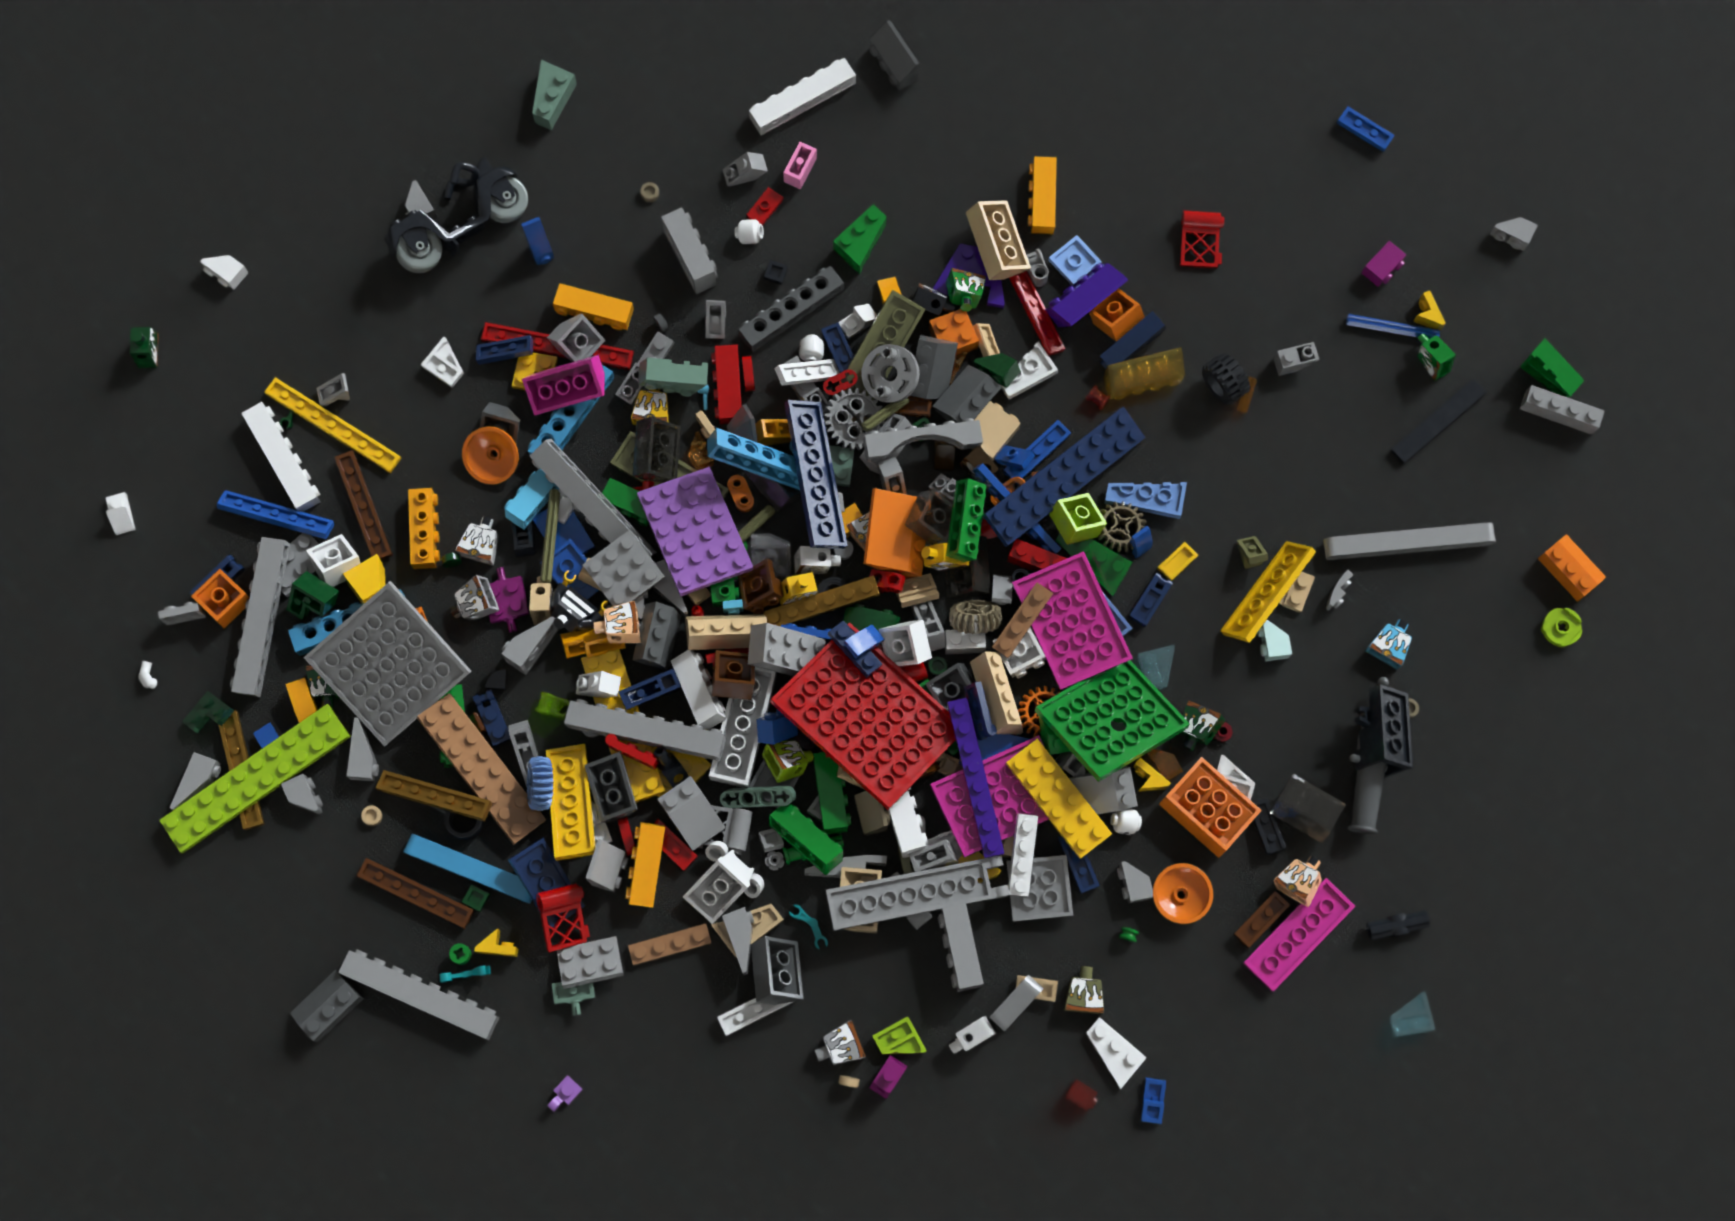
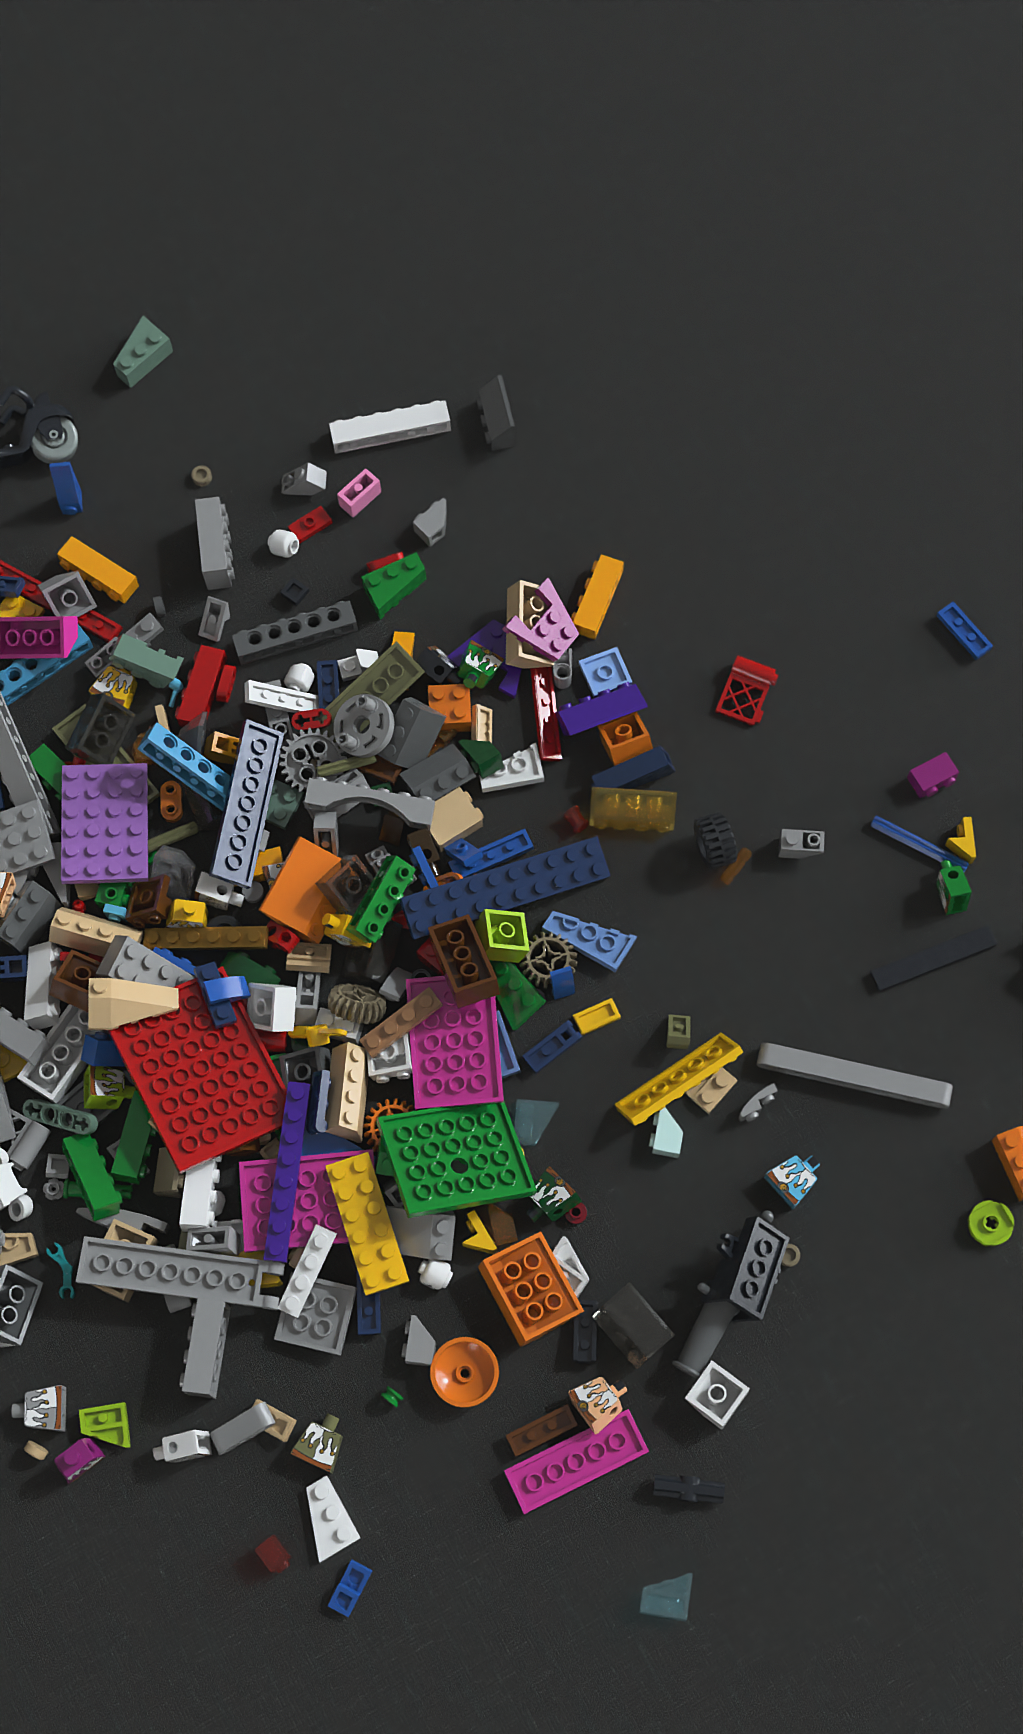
camera: 25 degrees right, 5 degrees down
none -> tan wedge [88,978,179,1030]
none -> yellow piece [288,1024,347,1047]
none -> red beam [366,551,404,573]
none -> light grey slope [413,498,447,547]
none -> reddish brown brick [428,914,500,1008]
none -> wing [502,578,579,662]
none -> white slope [685,1361,750,1430]

